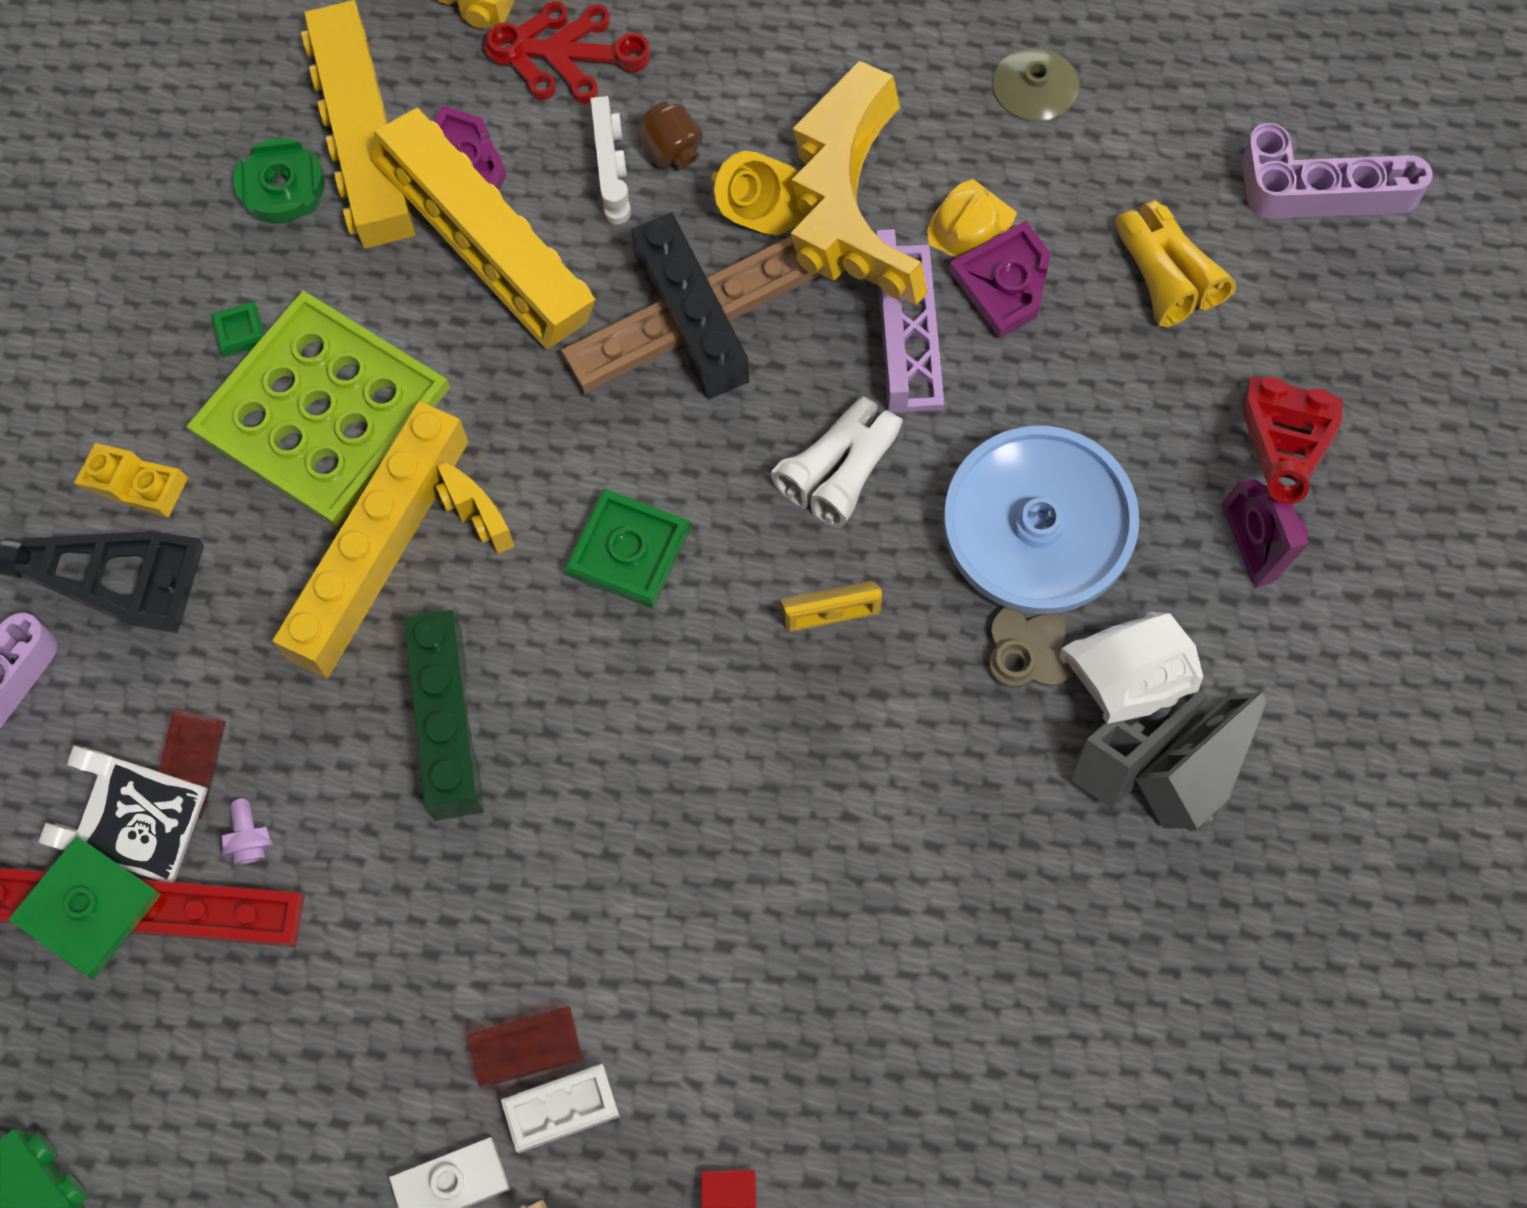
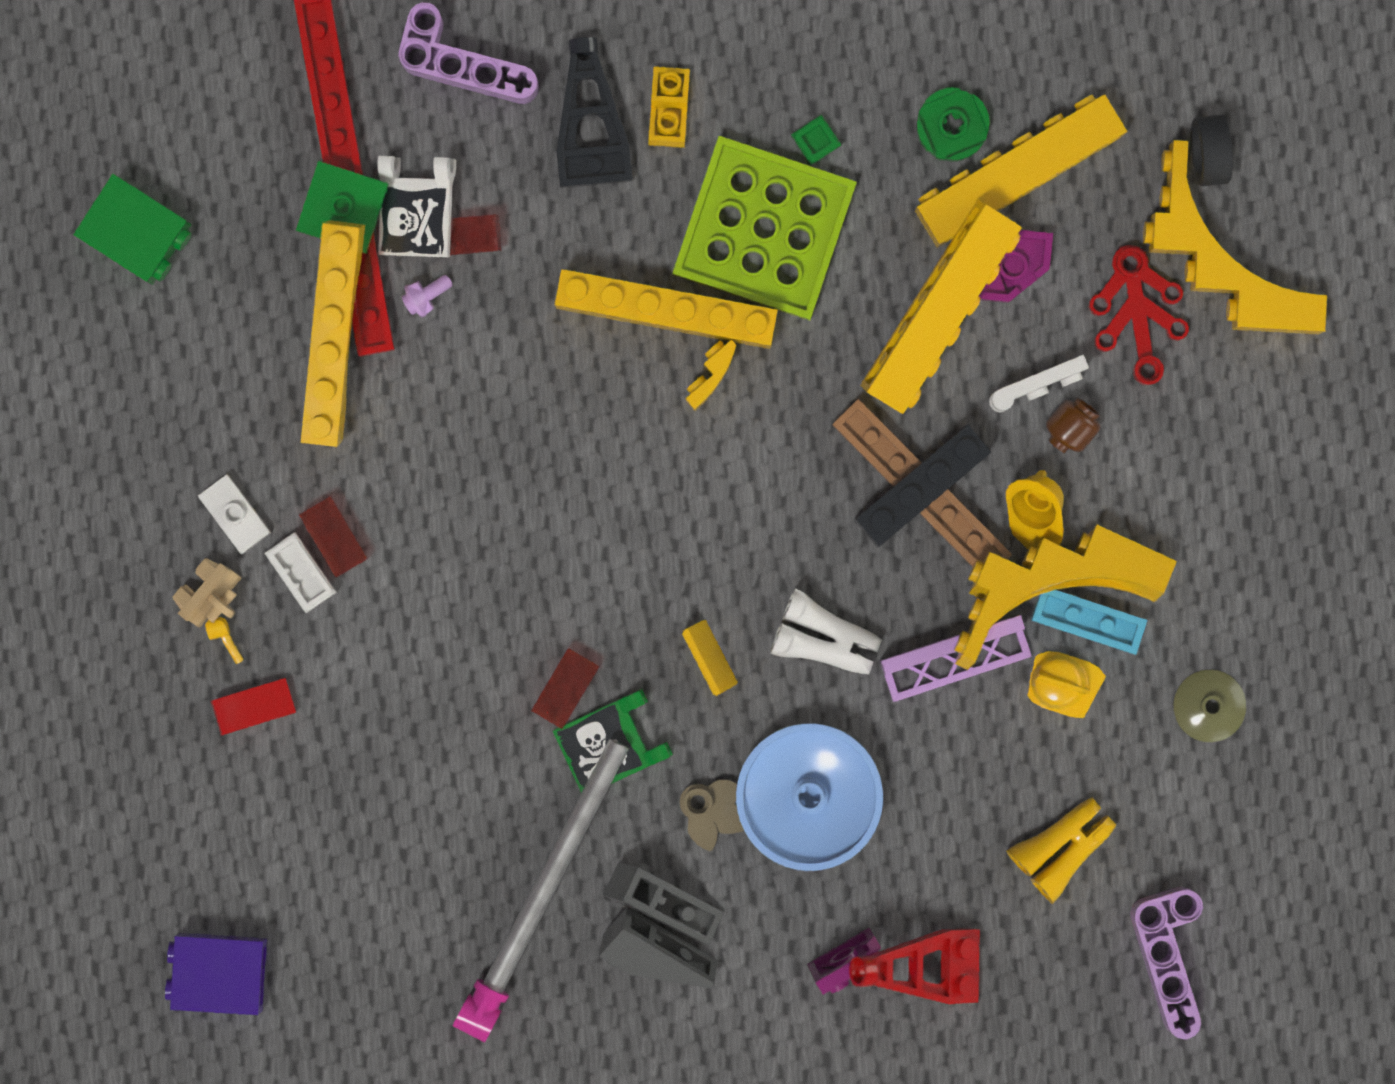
camera: 70 degrees right, 20 degrees up
dark green arch [404,609,484,821] -> none
green plate [564,488,691,609] -> none
magenta plate [949,220,1051,339] -> none
white slope [1059,612,1203,724] -> none
none -> yellow arch [300,220,365,447]
none -> flat silver piece [453,739,629,1043]
none -> clear red plate [531,648,600,729]
none -> flag [552,689,673,793]
none -> medium azure plate [1030,590,1147,655]

